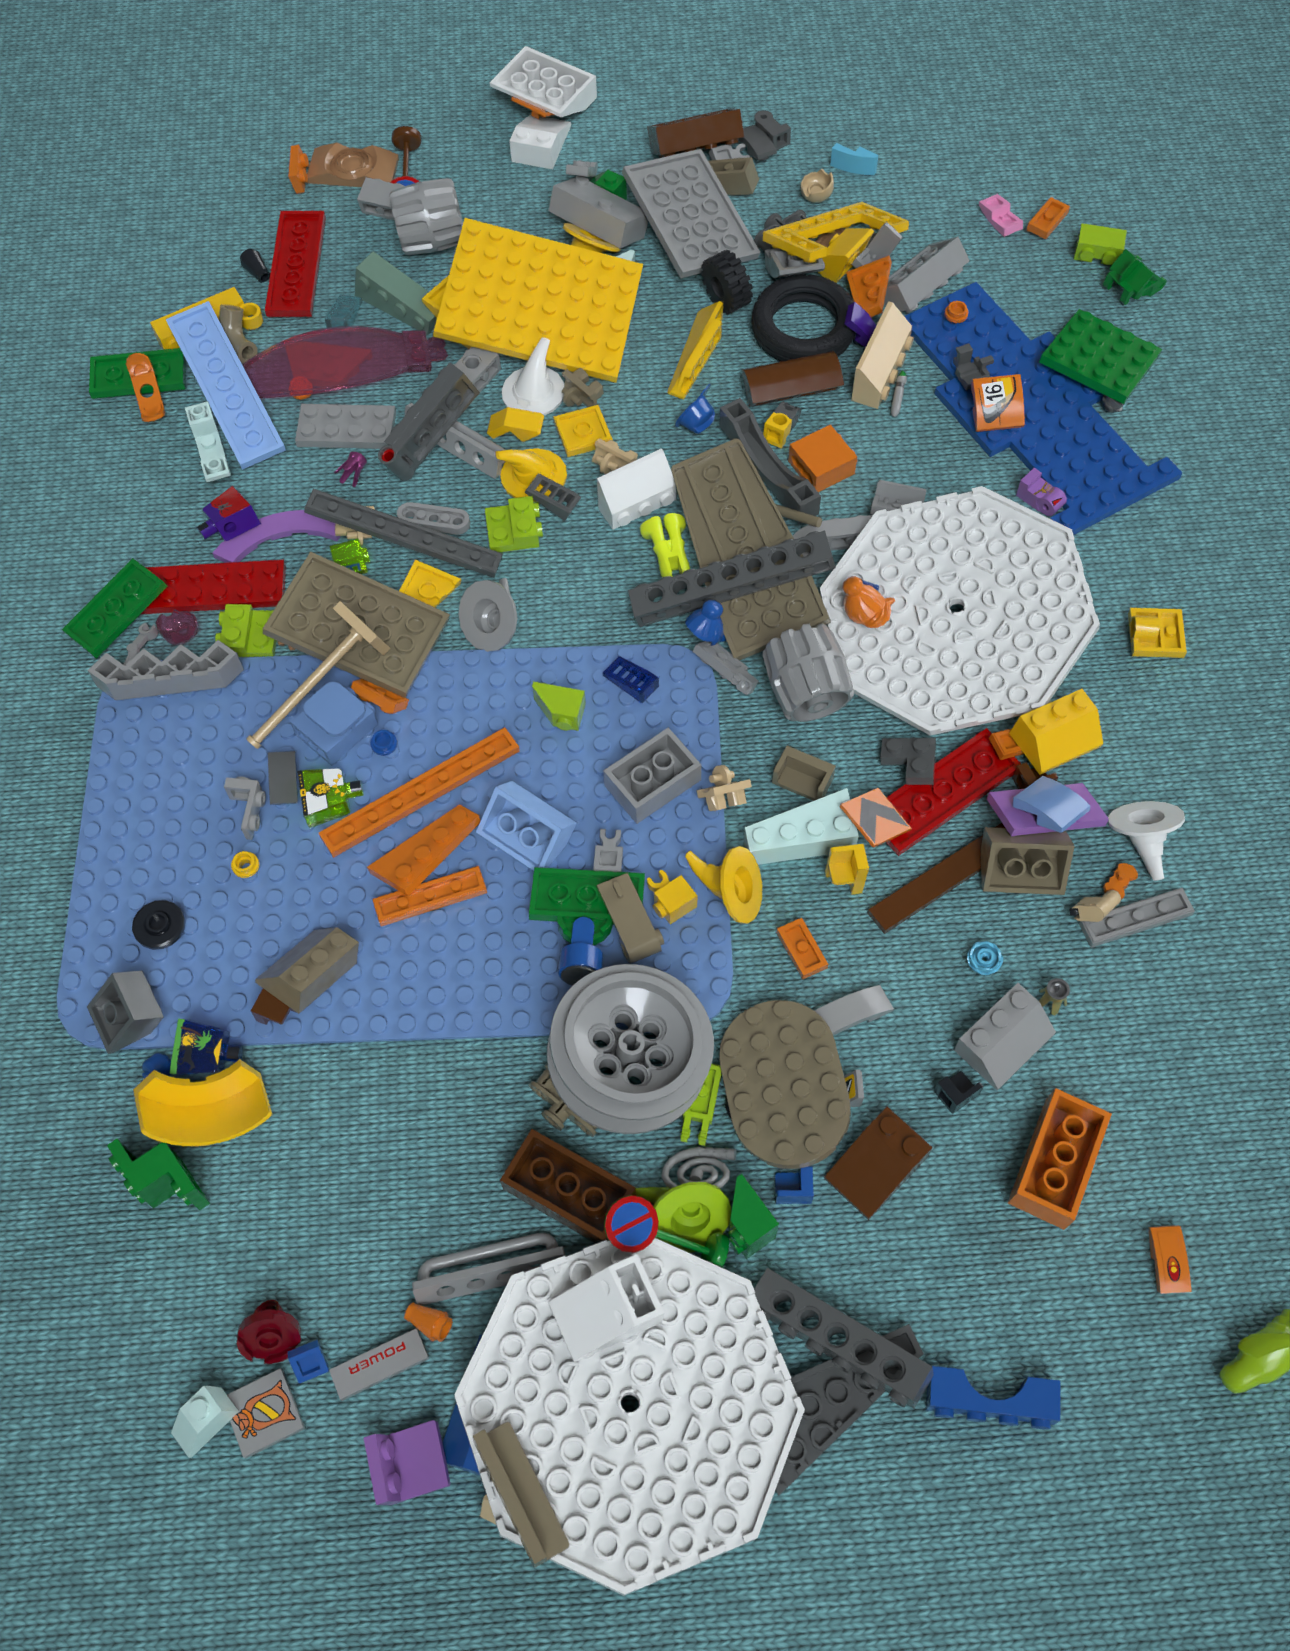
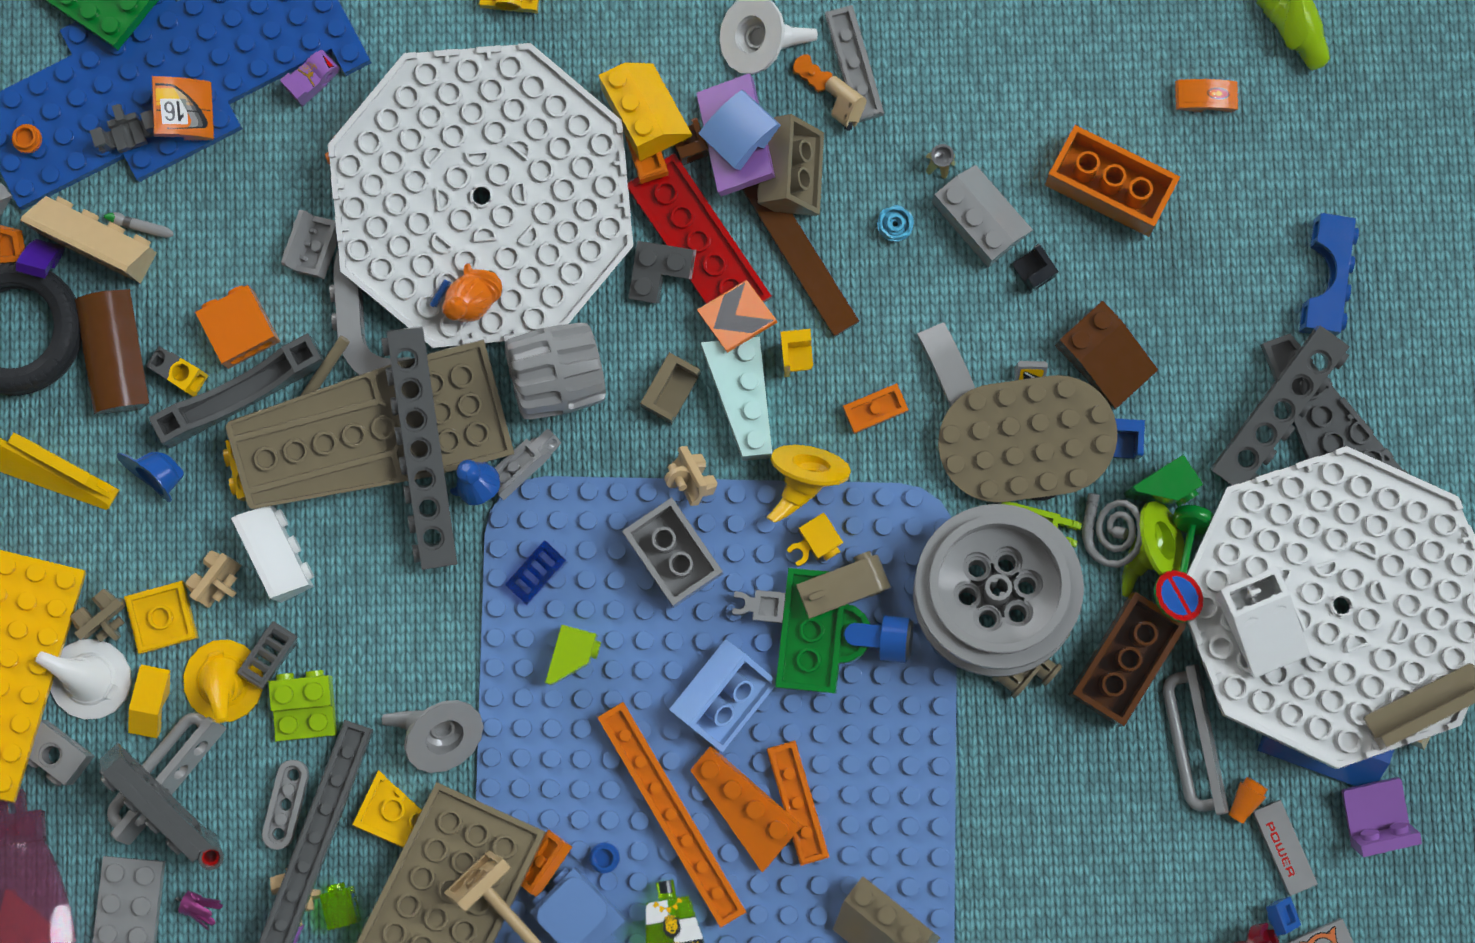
camera: 90 degrees left, 20 degrees up
neon yellow piece [640,513,690,578] -> none

